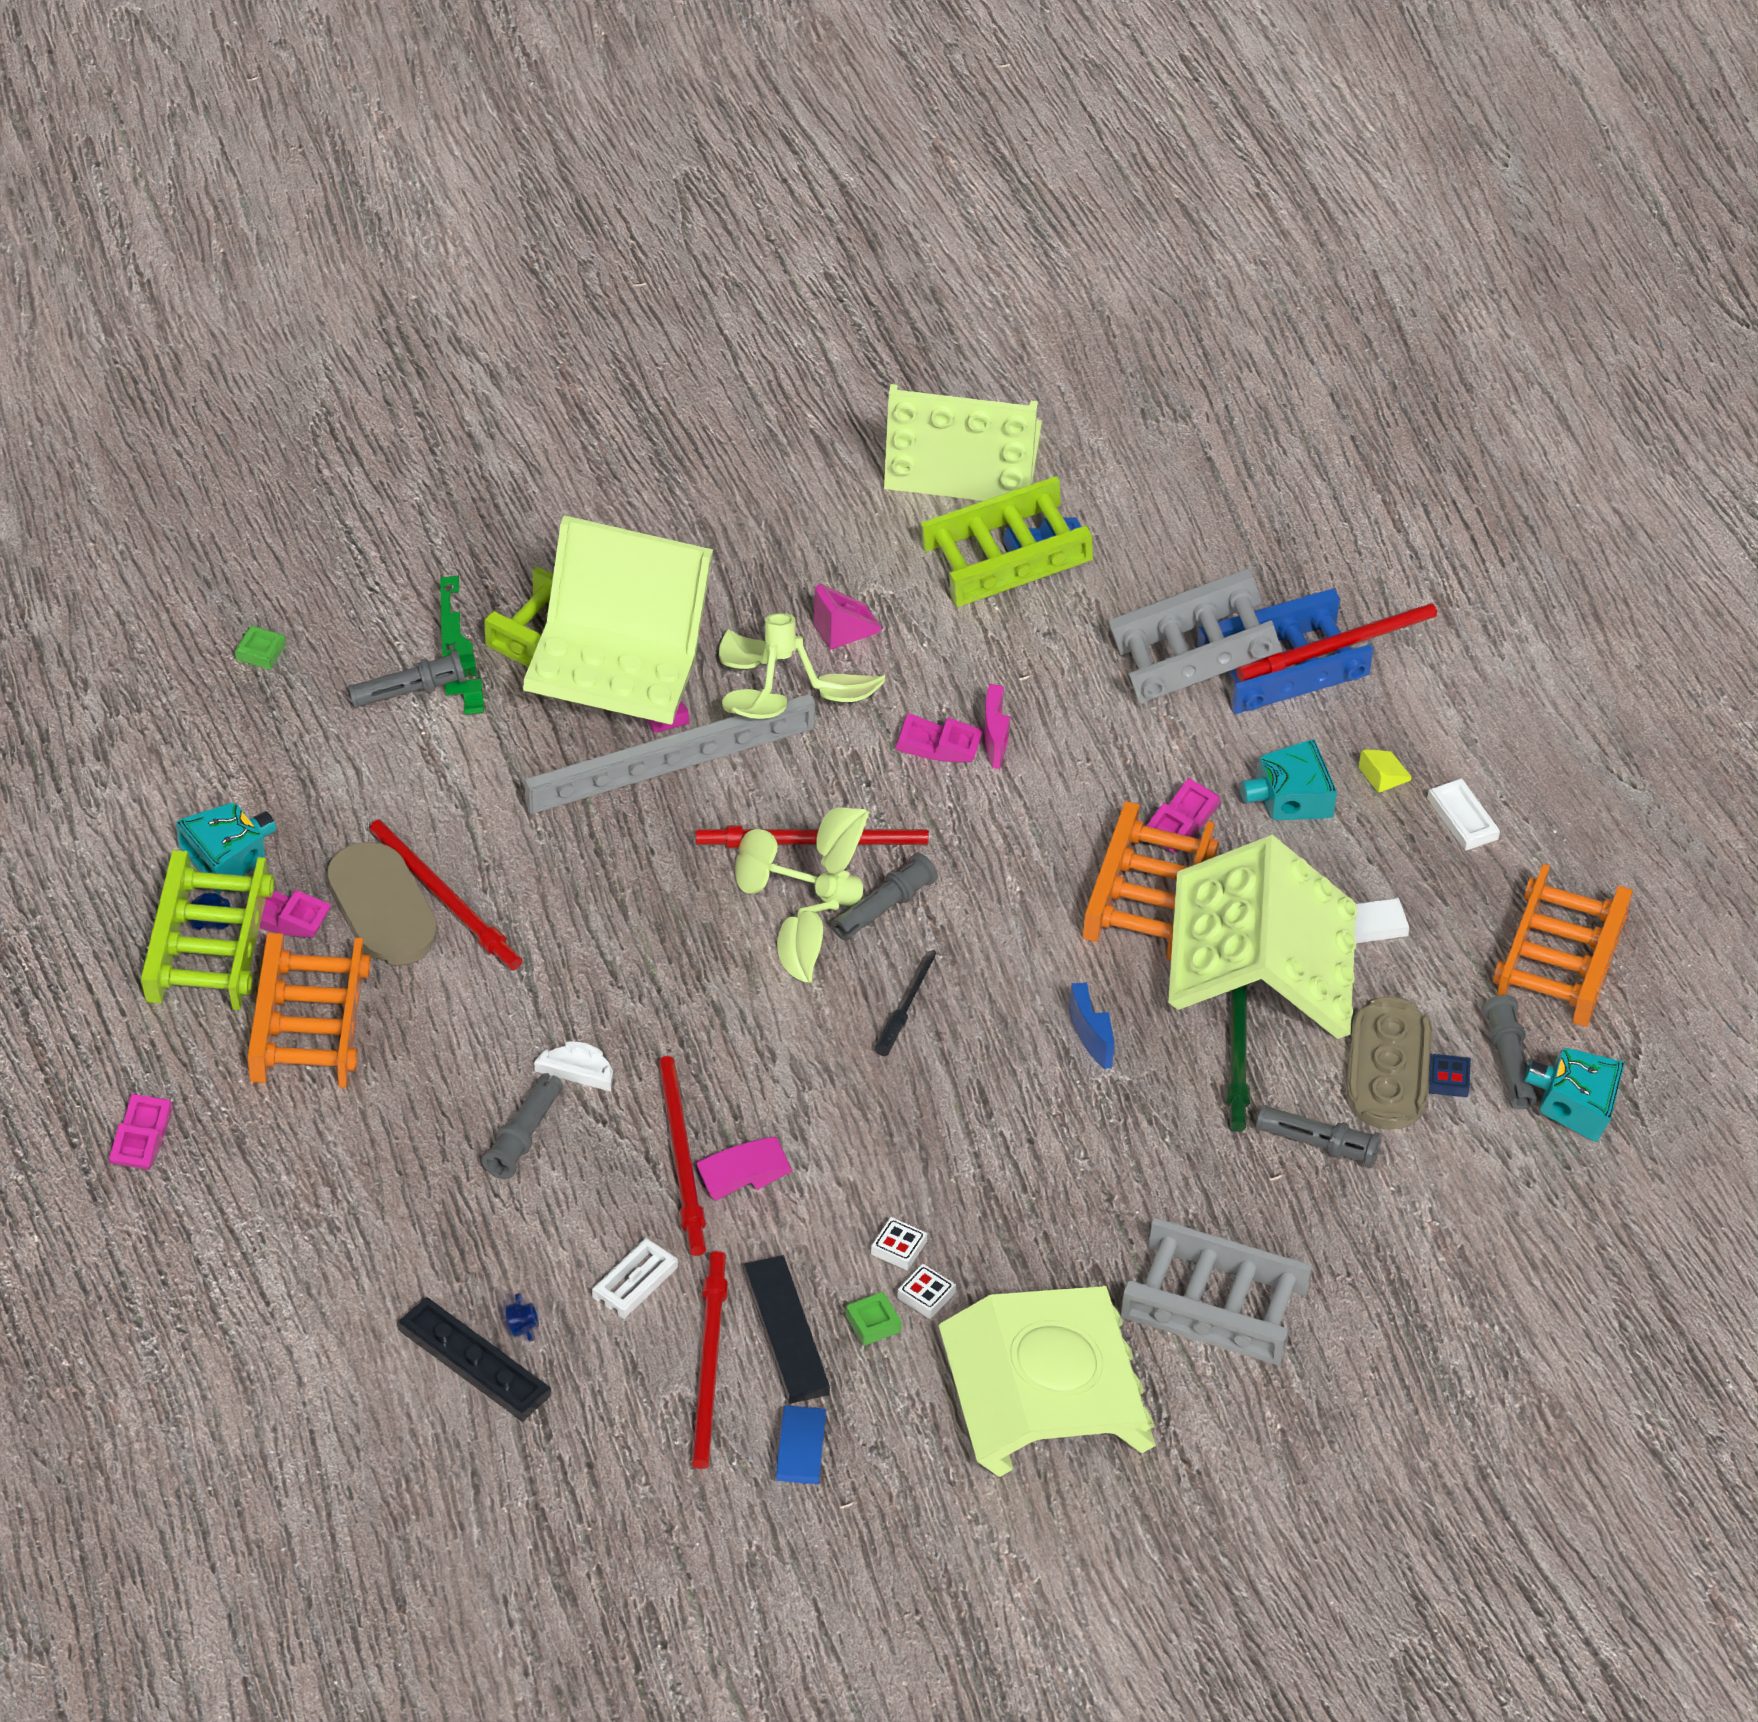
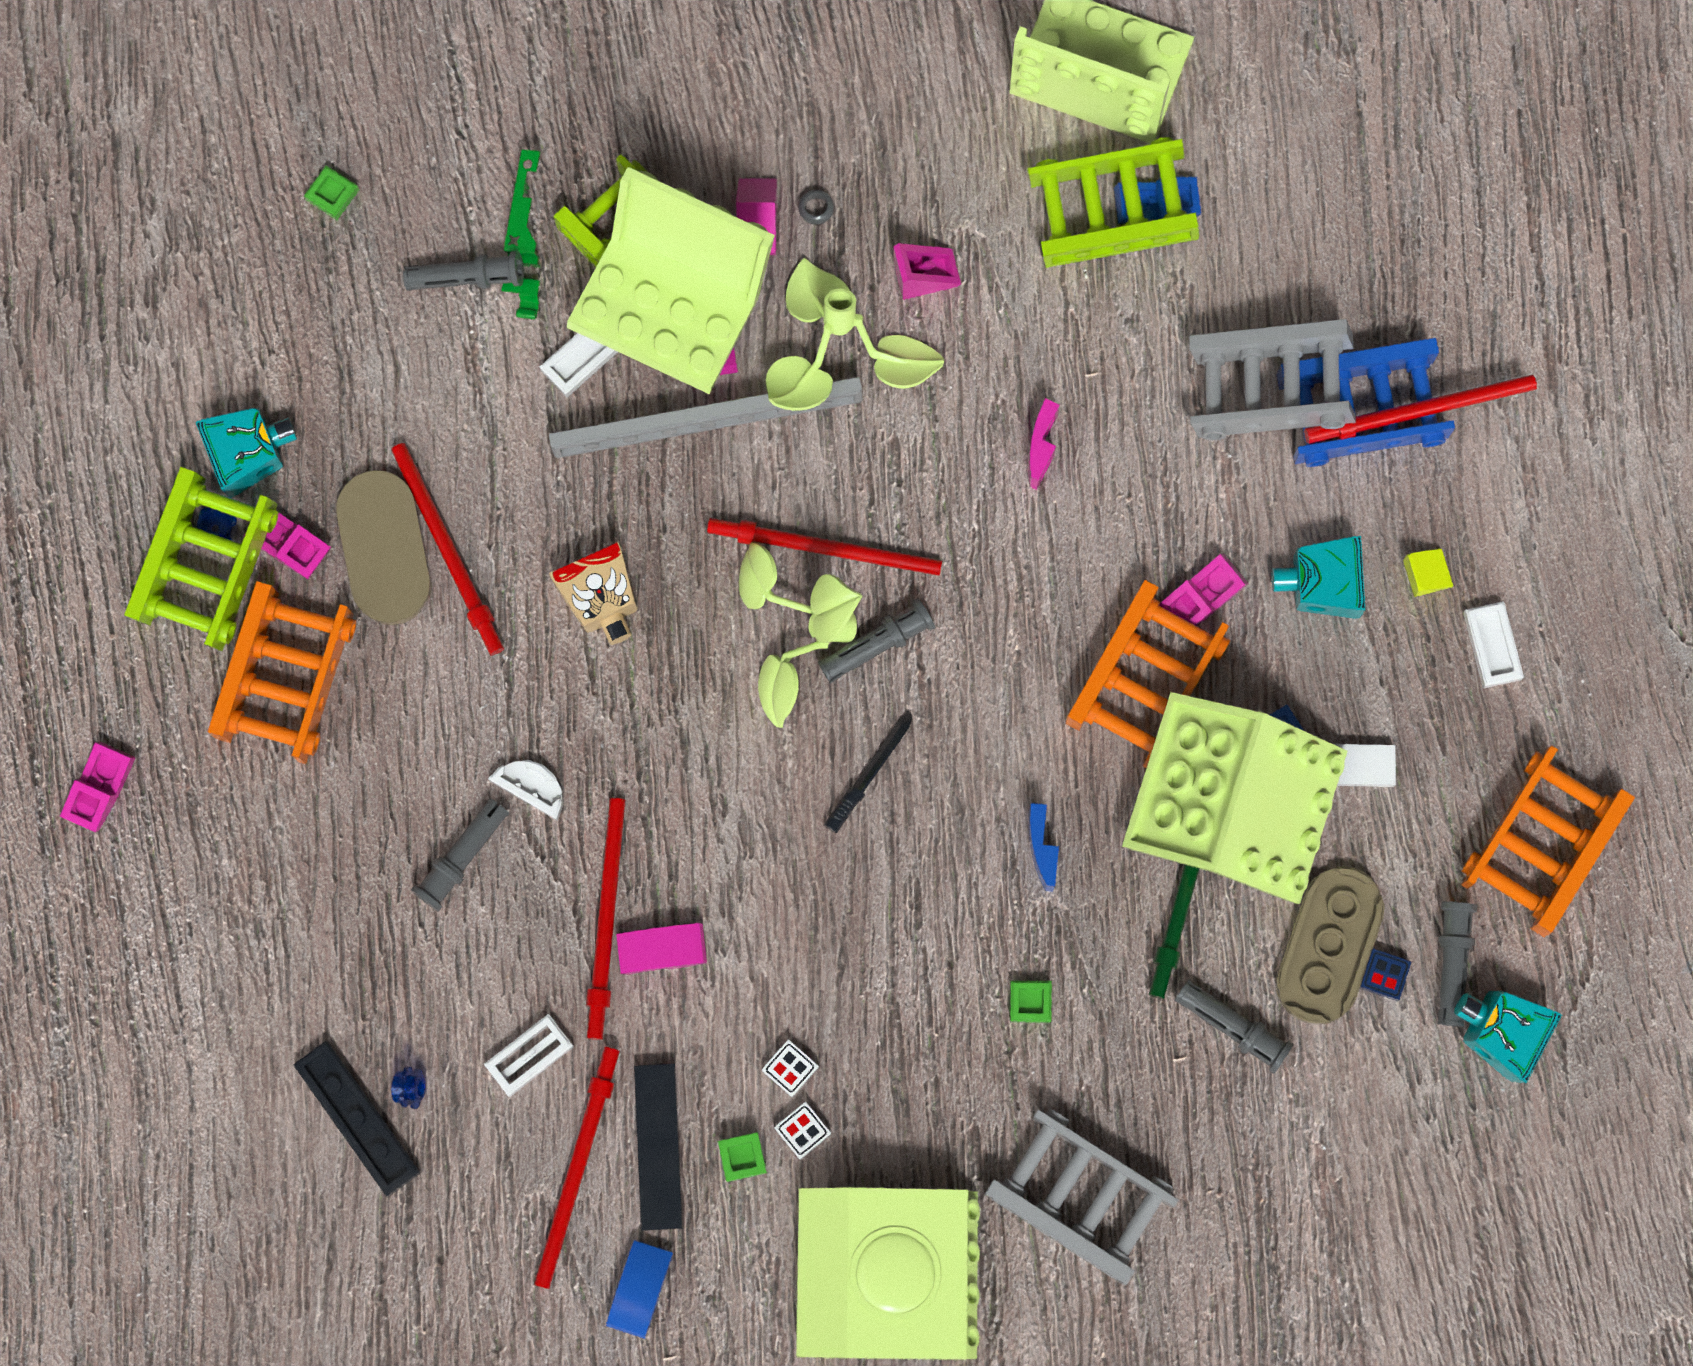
camera: 20 degrees right, 30 degrees up
dark pink slope [895,713,983,762] -> none
none -> white tile [540,333,618,398]
none -> torso [549,542,637,645]
none -> dark grey piece [798,189,834,225]
none -> bright green tile [1010,981,1052,1023]

